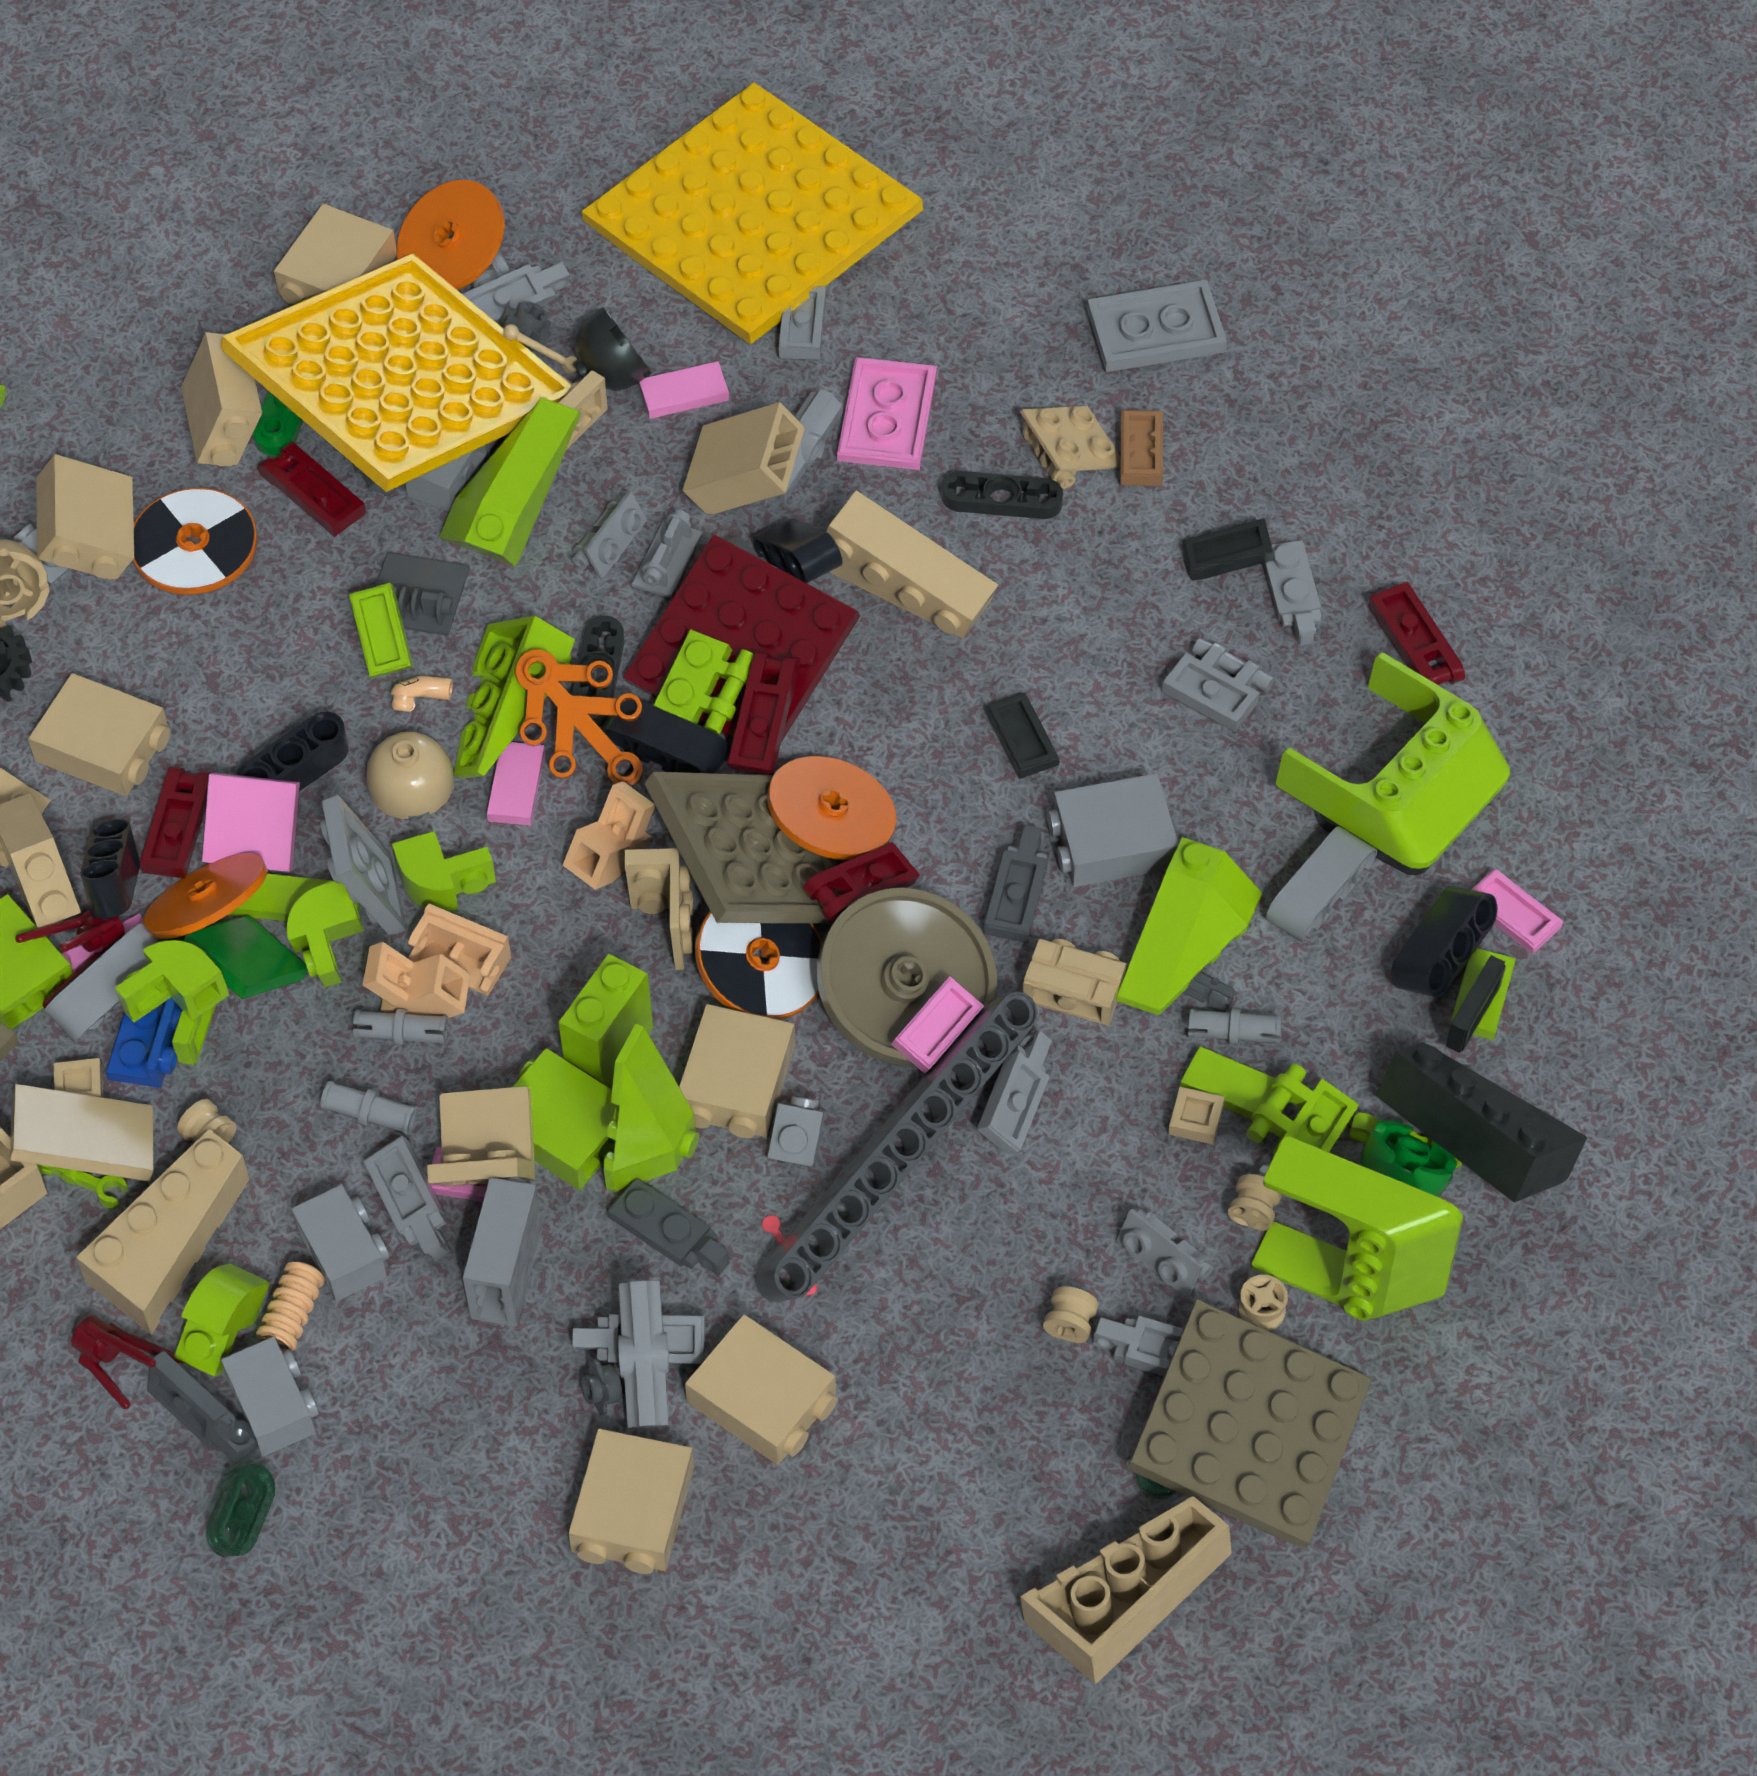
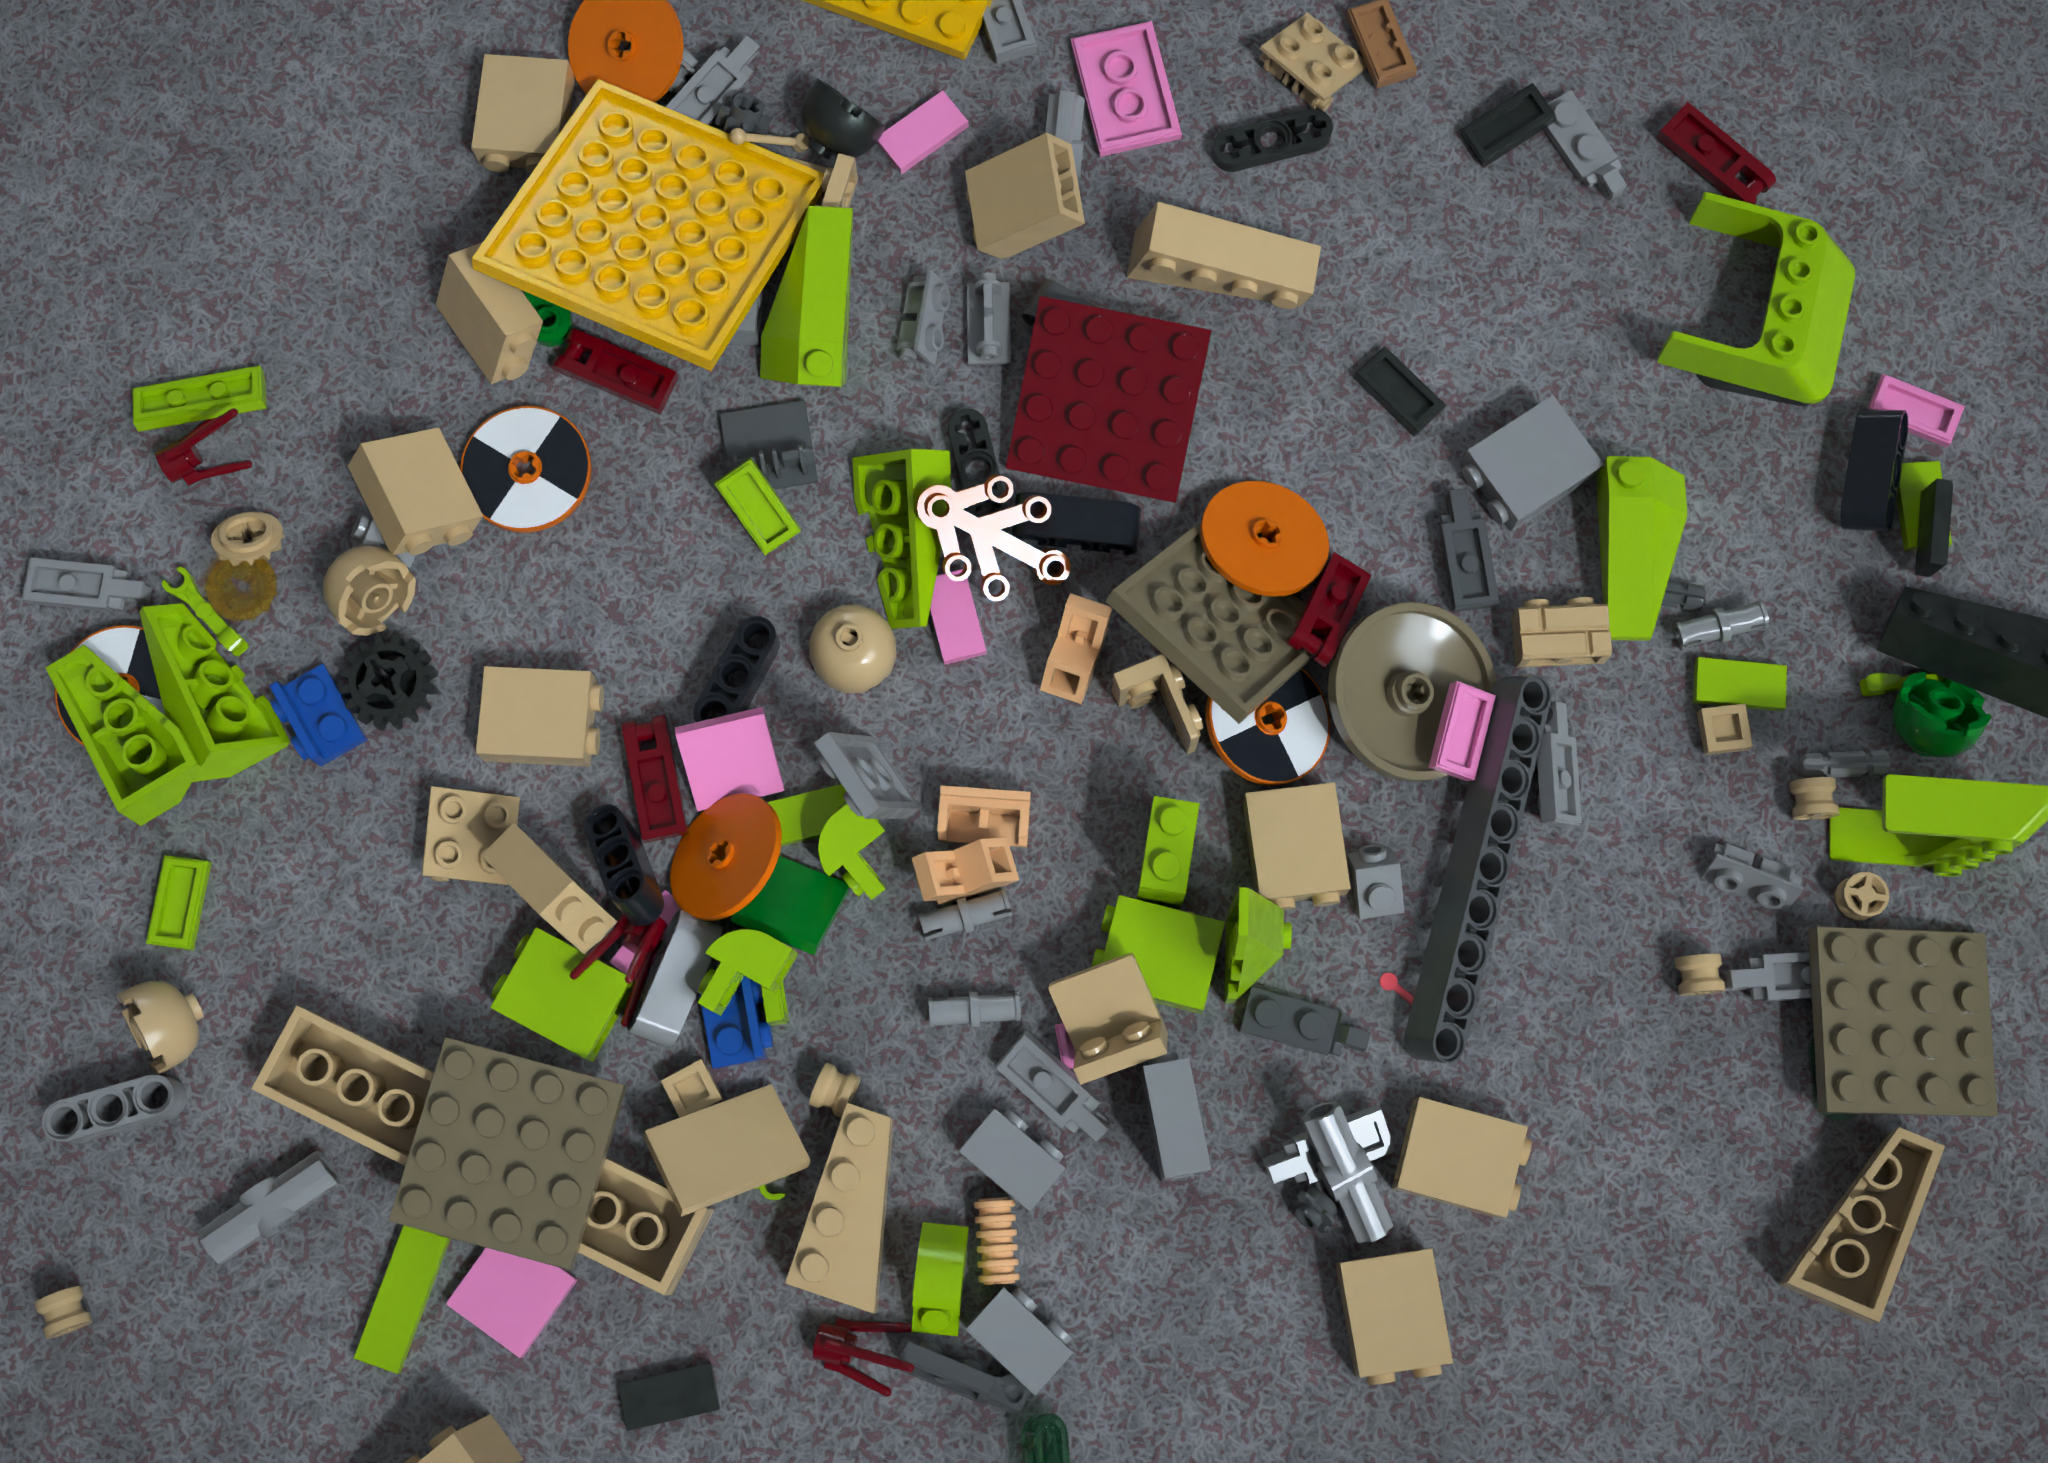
camera: 20 degrees left, 20 degrees up
light nougat arm [390,675,453,712] -> none
lime brick [392,831,496,911] -> none
lime plate [653,629,754,735] -> none
dark red plate [728,652,801,775] -> none
black beam [753,519,843,583] -> none
light grey plate [1162,638,1275,732] -> none
lime plate [1246,1064,1359,1154] -> none
light grey beam [1266,826,1377,943] -> none

